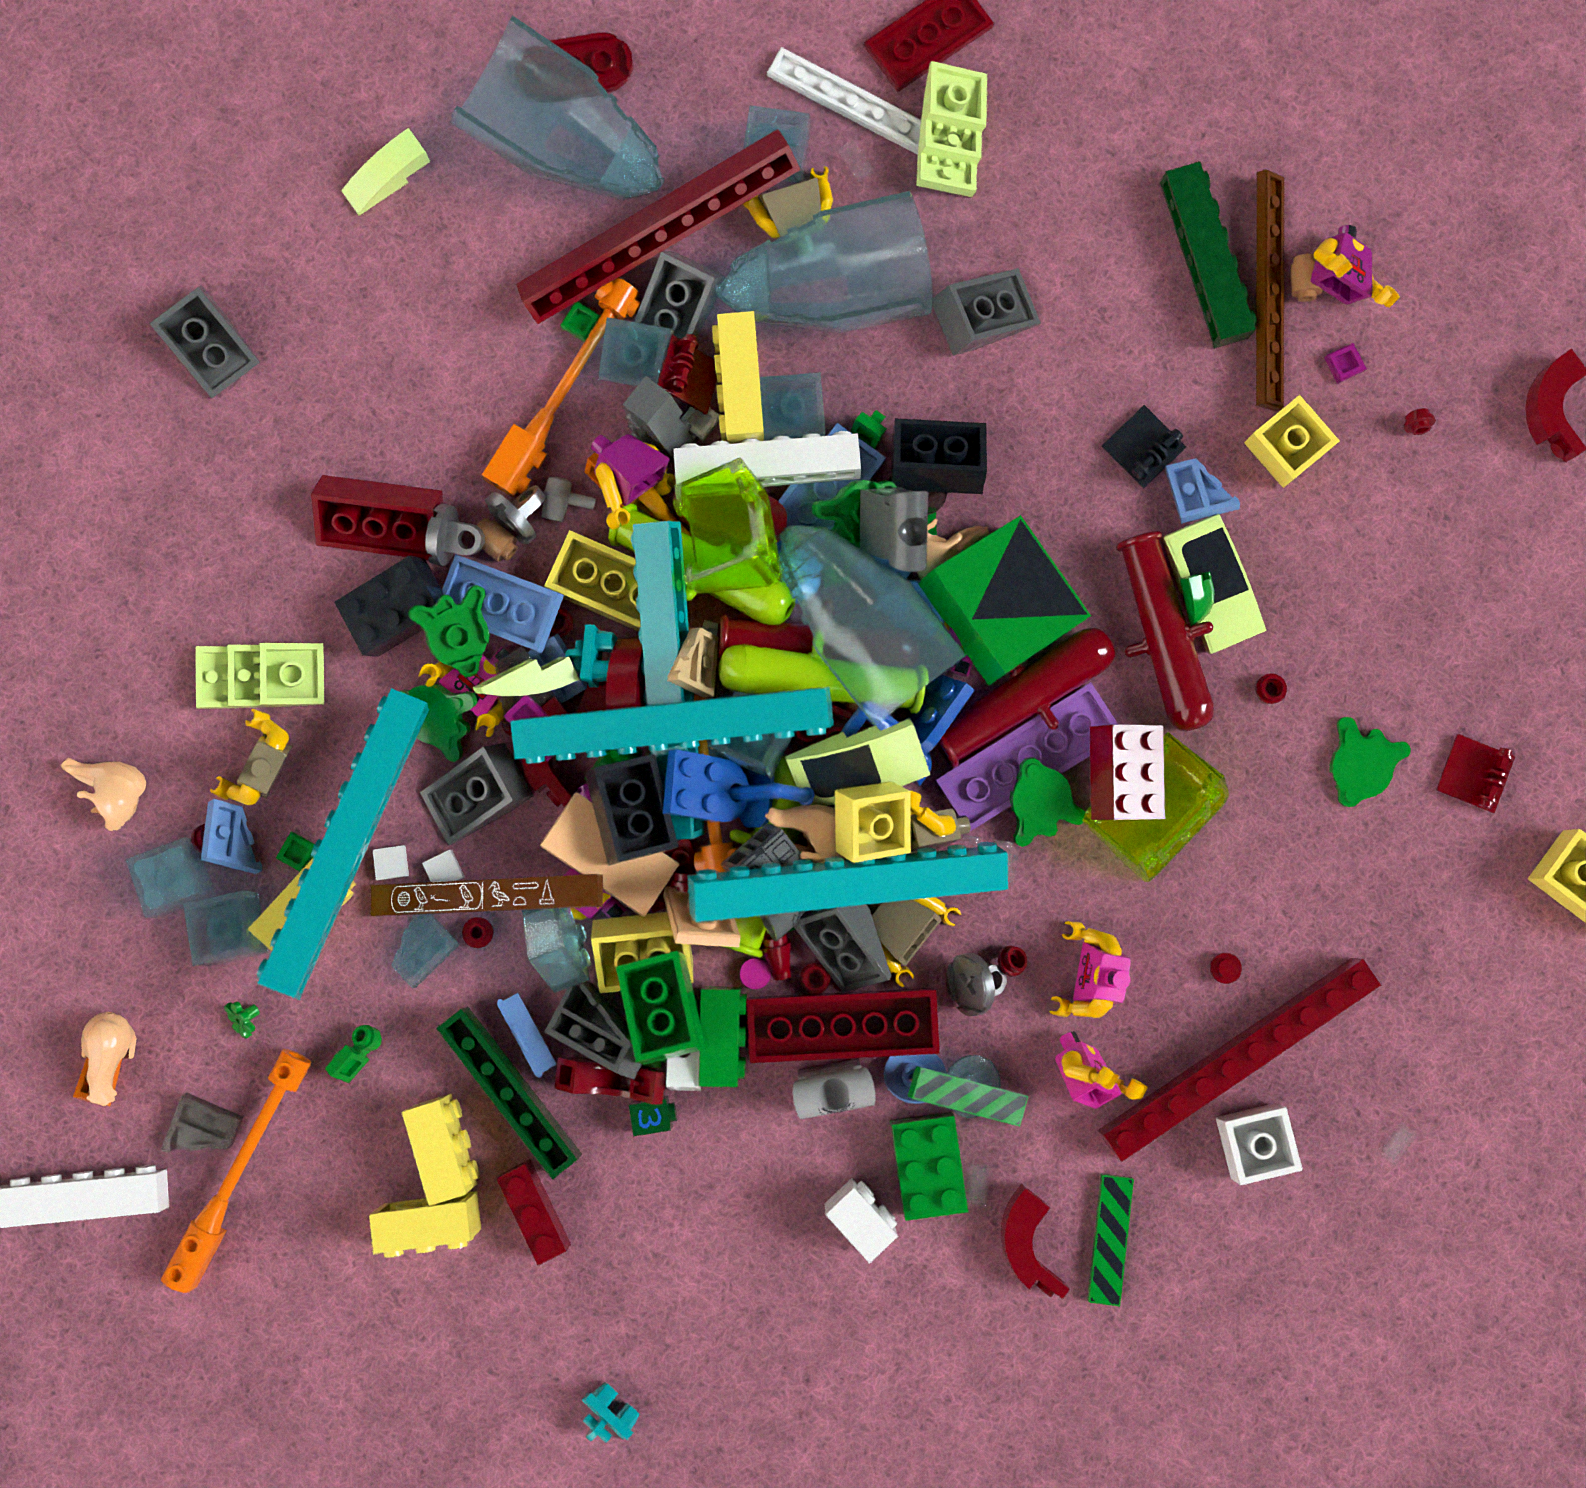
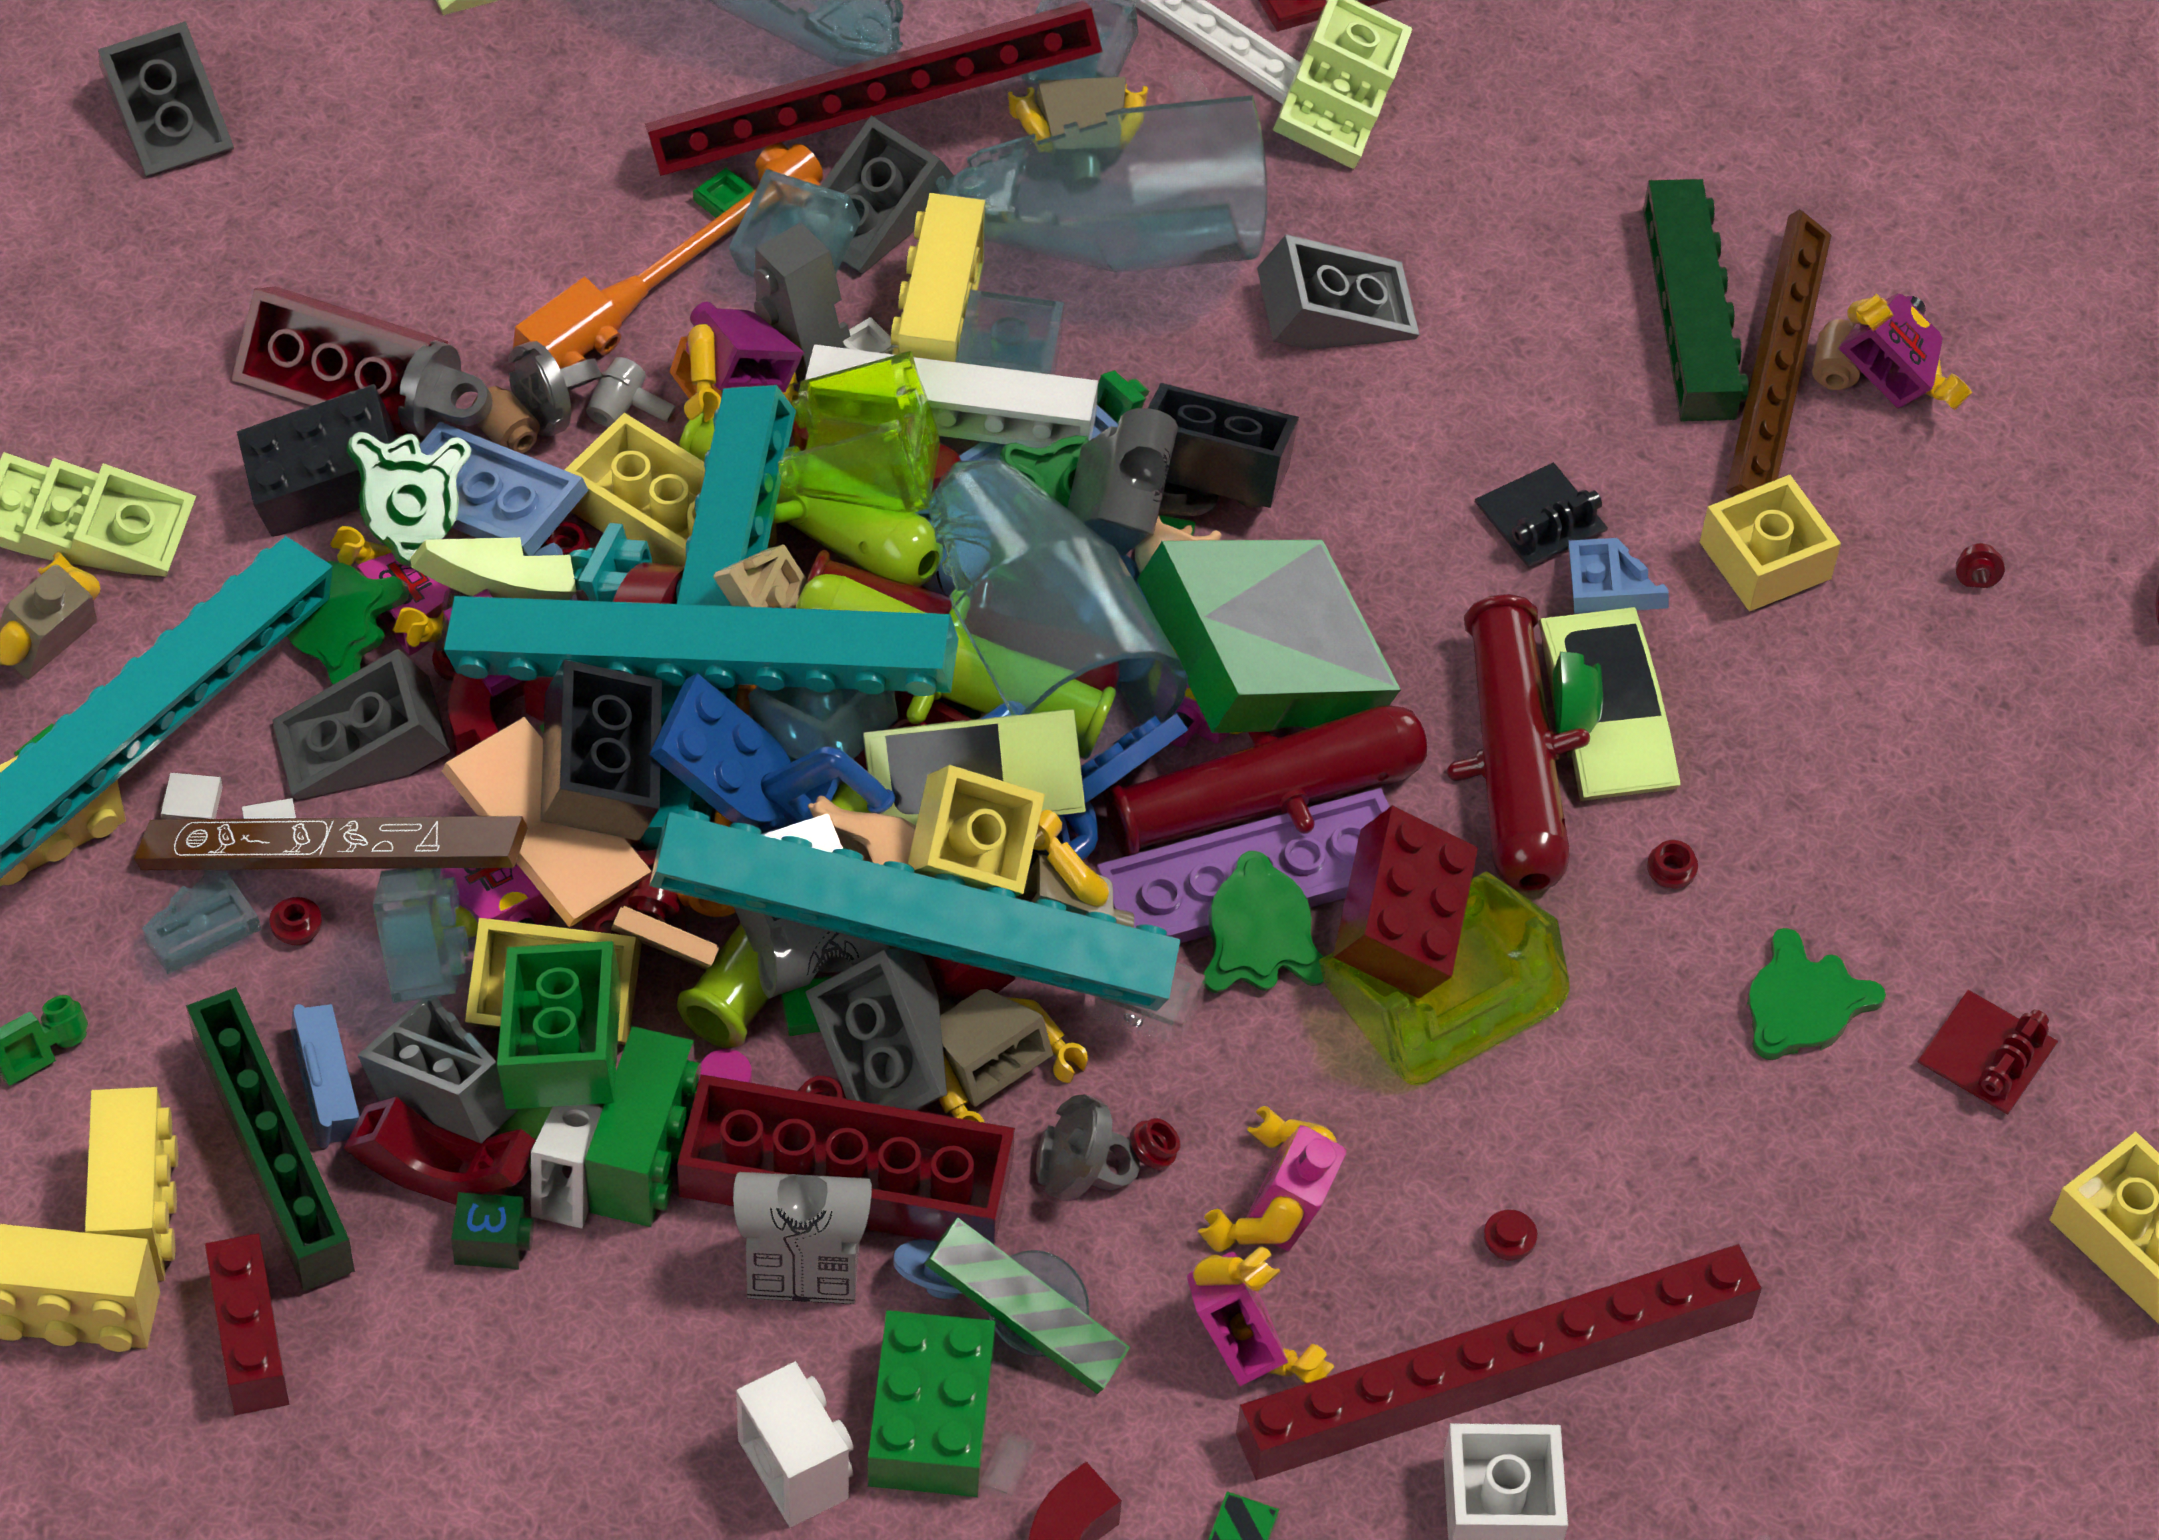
camera: 10 degrees right, 30 degrees down
dark red hinge [657,334,717,415] -> none
dark red cone [760,934,791,981] -> none
magenta tile [1324,343,1367,384] -> none

